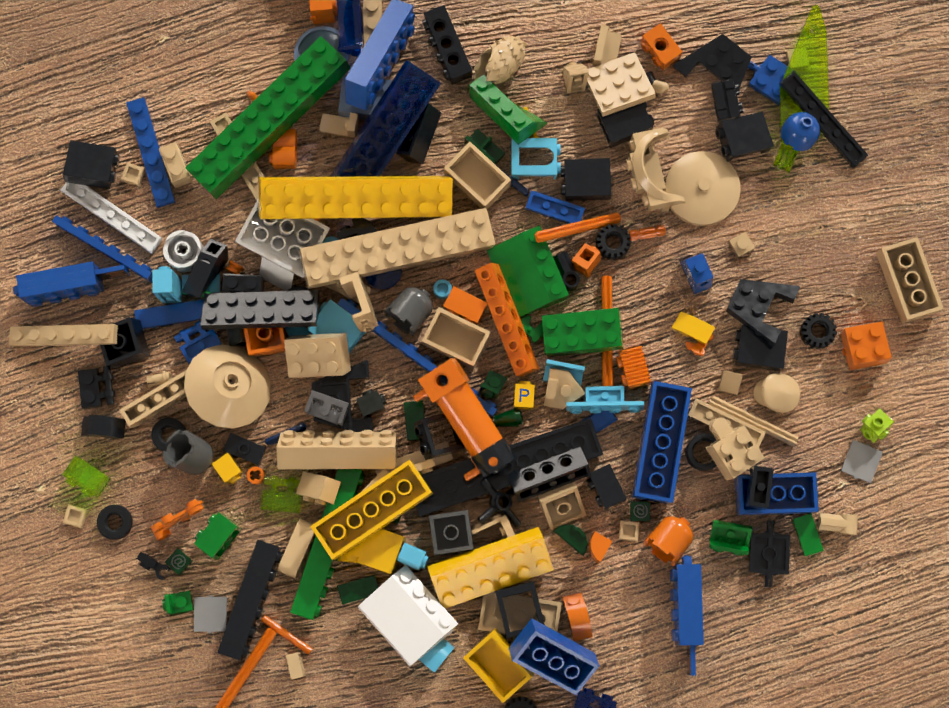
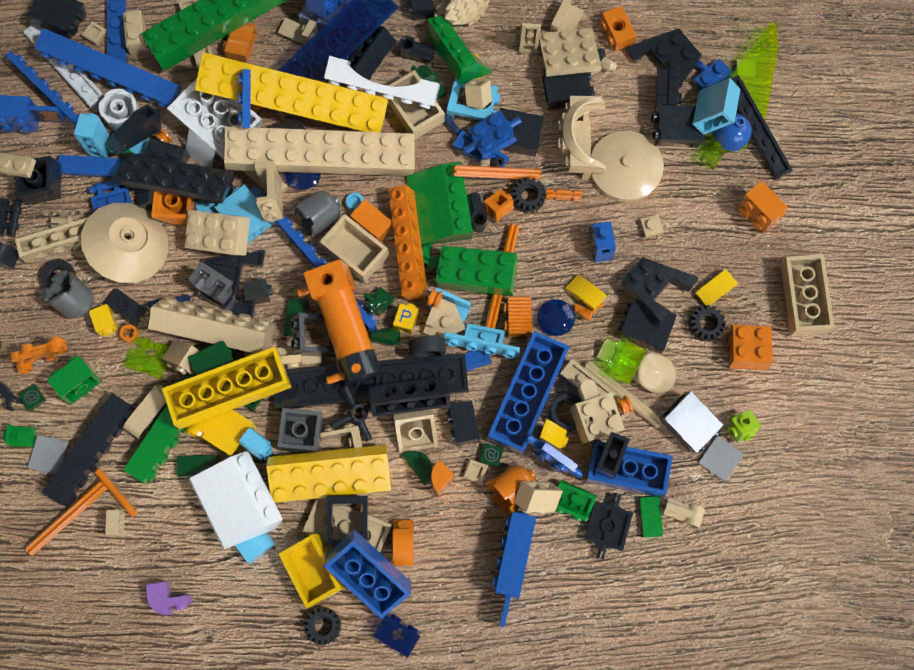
camera: 10 degrees right, 5 degrees down
none -> blue brick [34,28,182,108]
none -> dark green panel [188,341,234,375]
none -> blue plate [238,69,251,128]
none -> white arch [324,56,440,109]
none -> black piece [399,36,435,64]
none -> black tyre [408,335,446,358]
none -> orange bush [428,289,443,308]
none -> blue plate [463,110,522,160]
none -> tan brick [465,79,492,109]
none -> black arm [479,157,504,167]
none -> tan brick [514,481,563,514]
none -> blue plate [525,434,584,479]
none -> clear blue dish [537,299,575,336]
none -> yellow slope [539,419,569,451]
none -> clear neon green brick [605,337,647,385]
none -> orange bush [616,395,633,415]
none -> brick [659,391,723,453]
none -> medium azure brick [693,78,740,135]
none -> yellow slope [696,269,739,306]
none -> orange brick [737,180,788,234]

